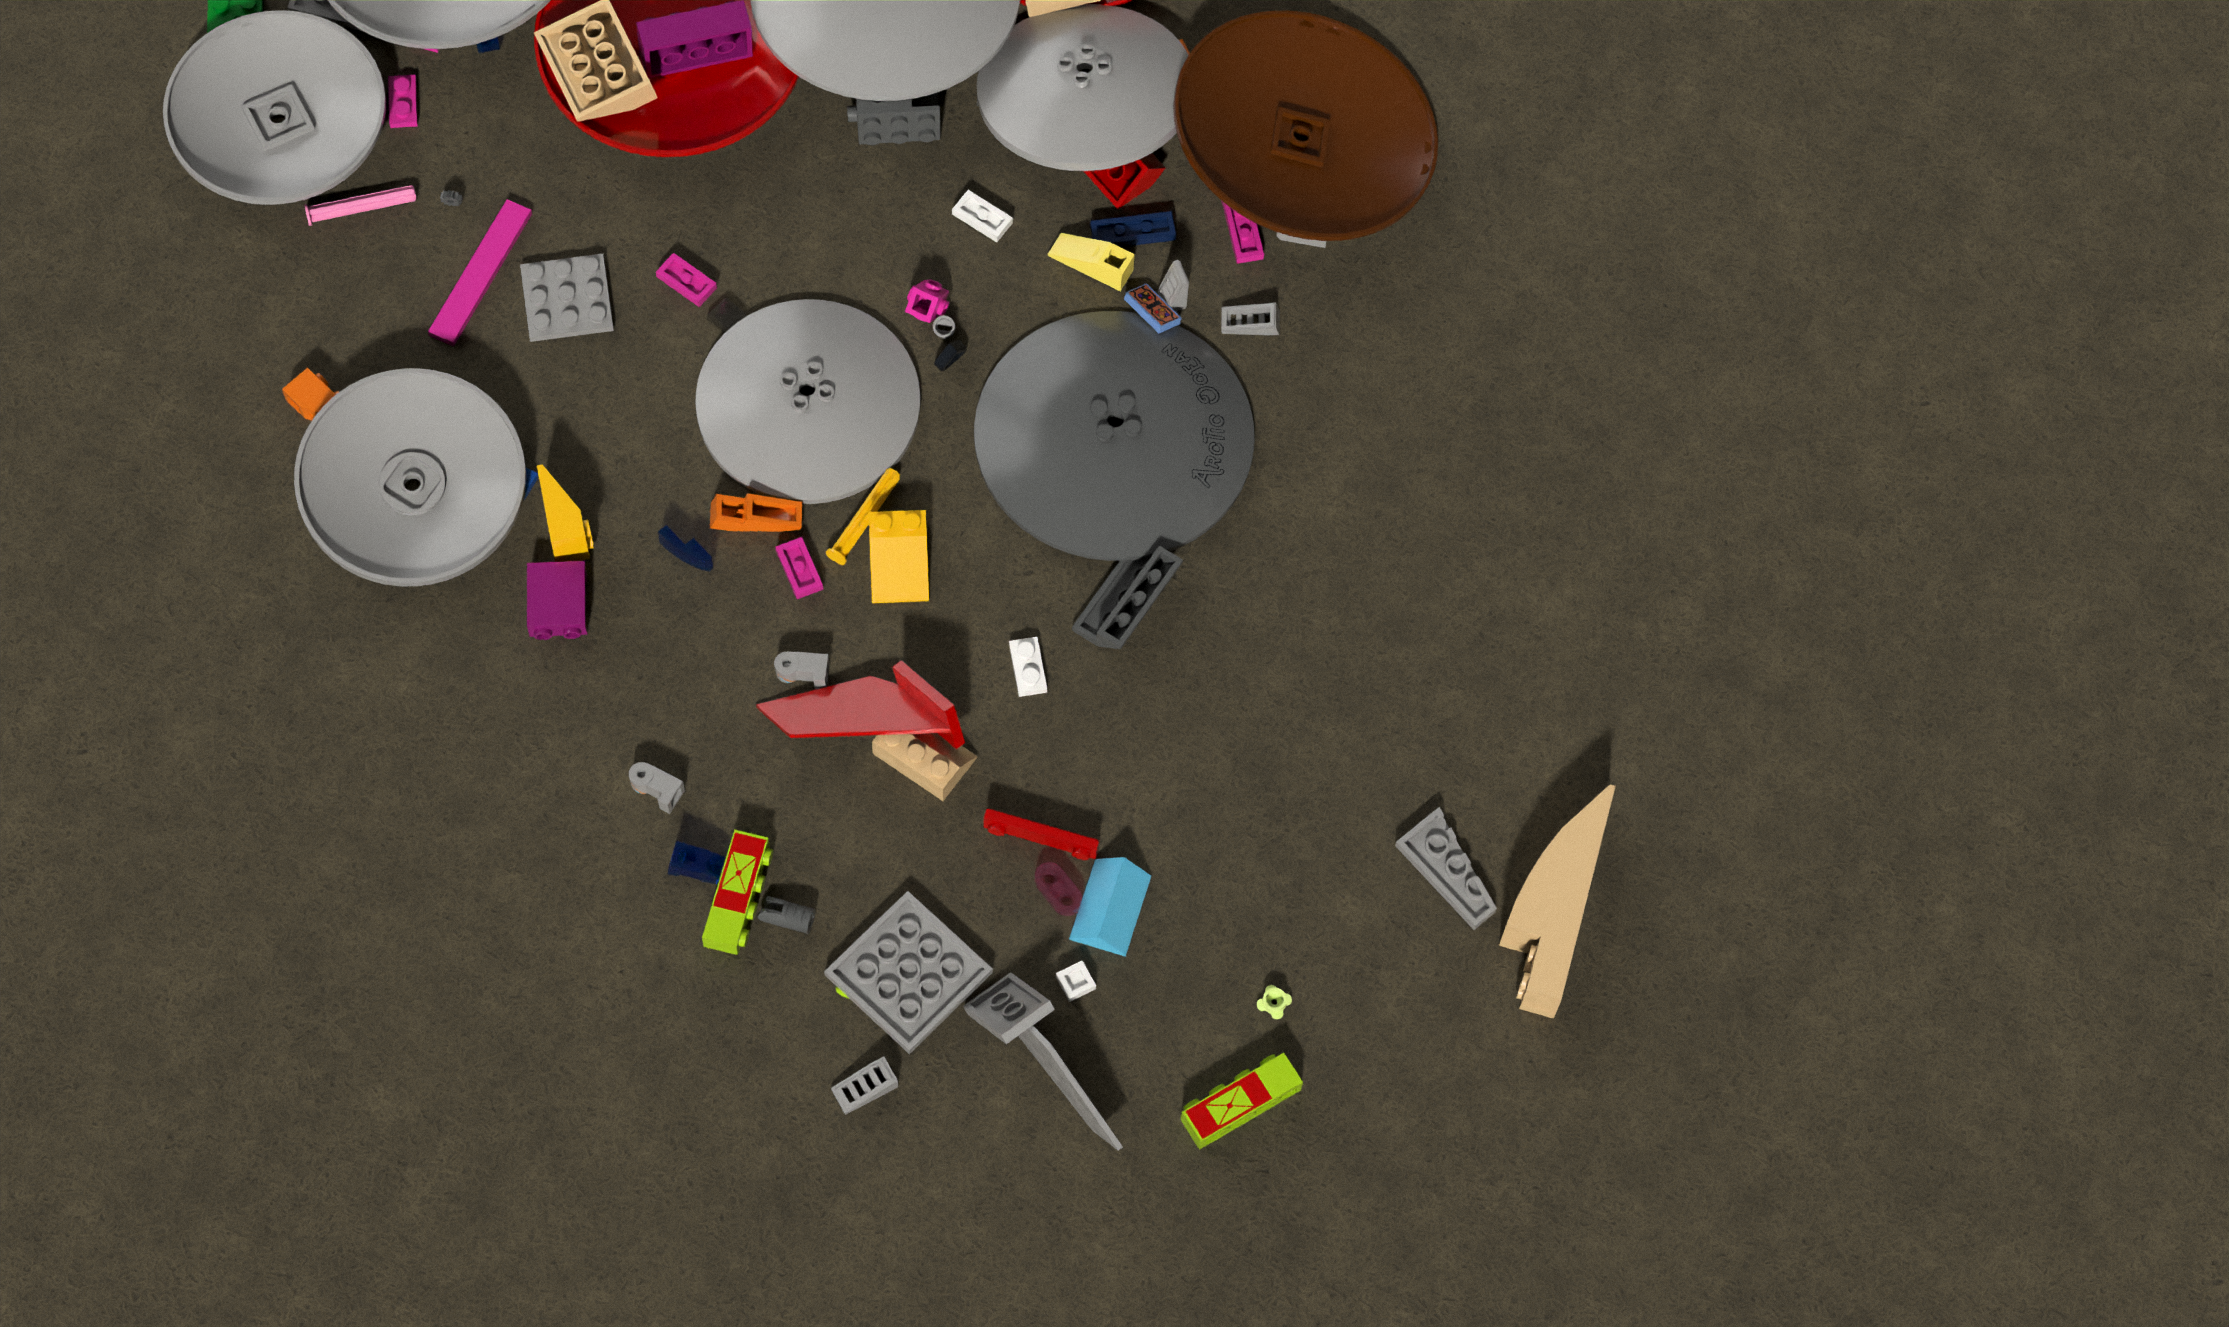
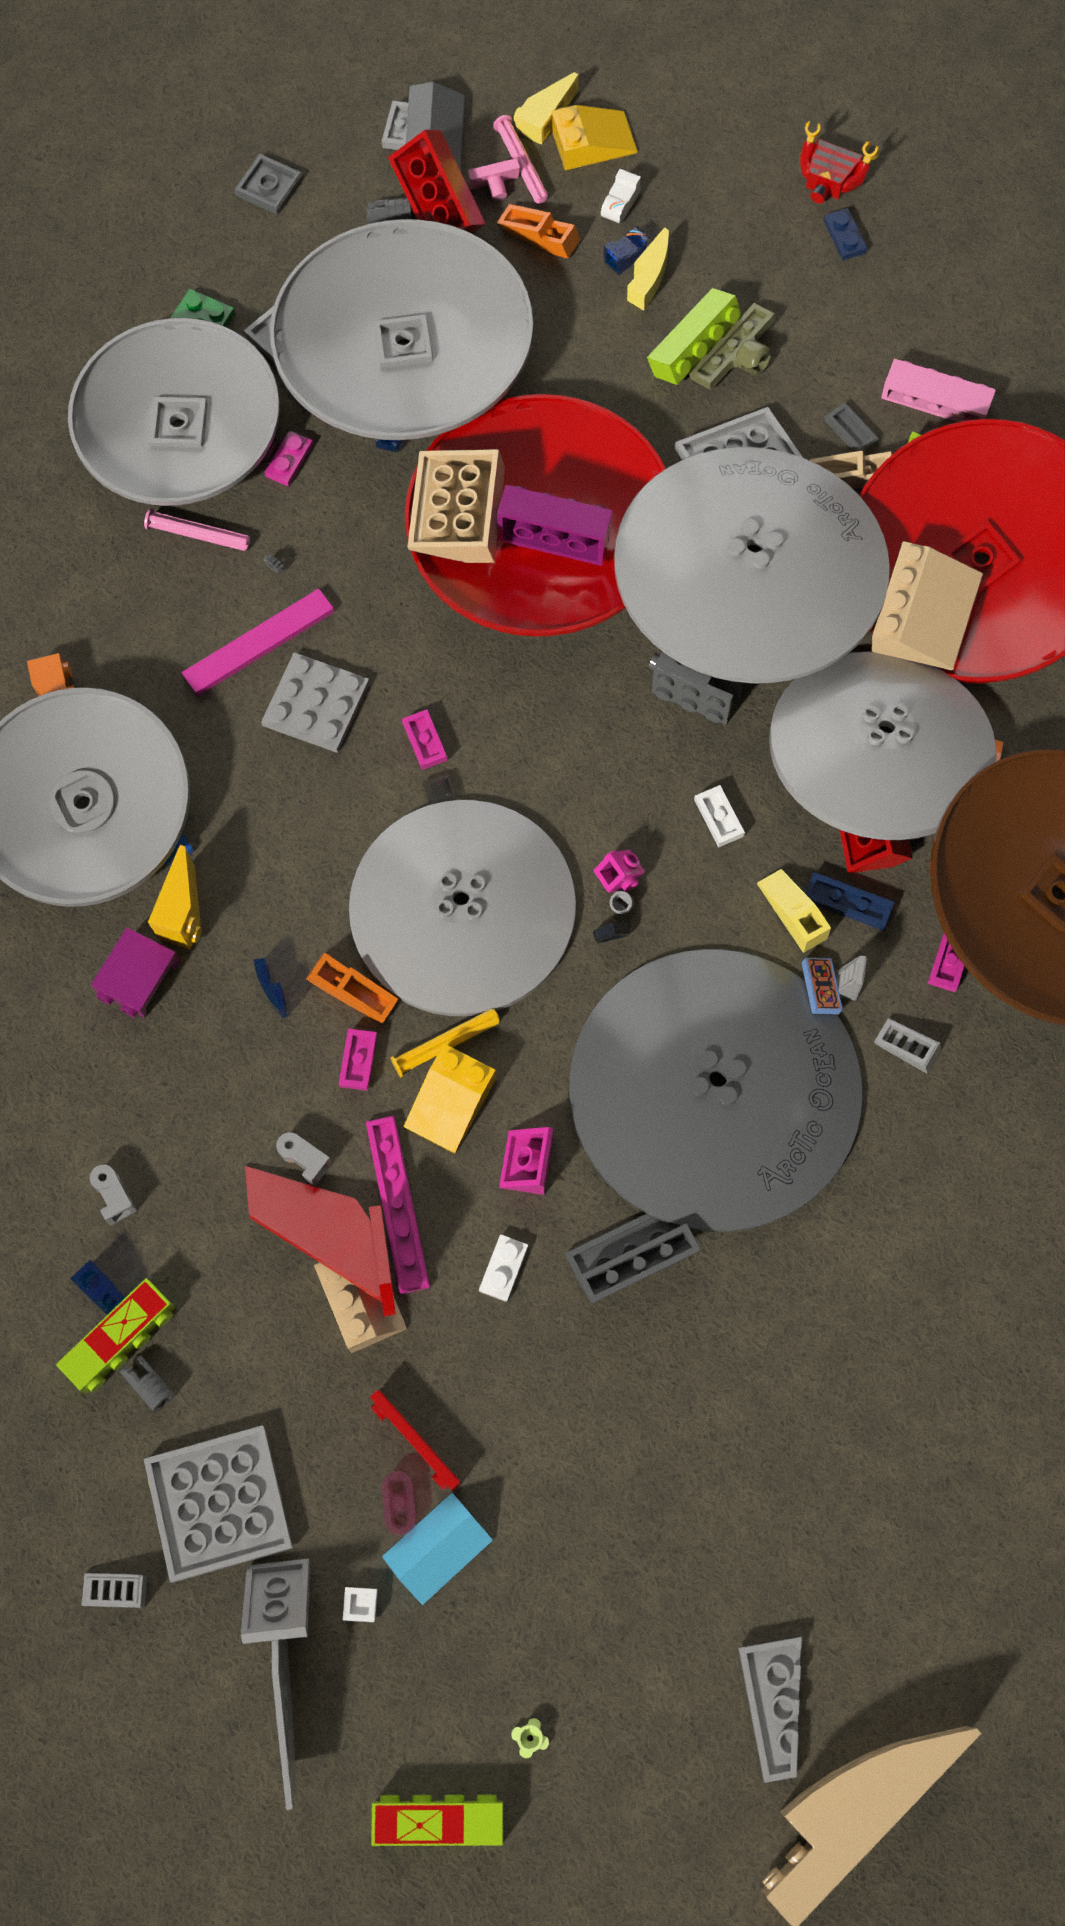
camera: 40 degrees right, 5 degrees up
none -> dark pink tile [366,1115,430,1294]
none -> dark pink slope [499,1127,554,1195]

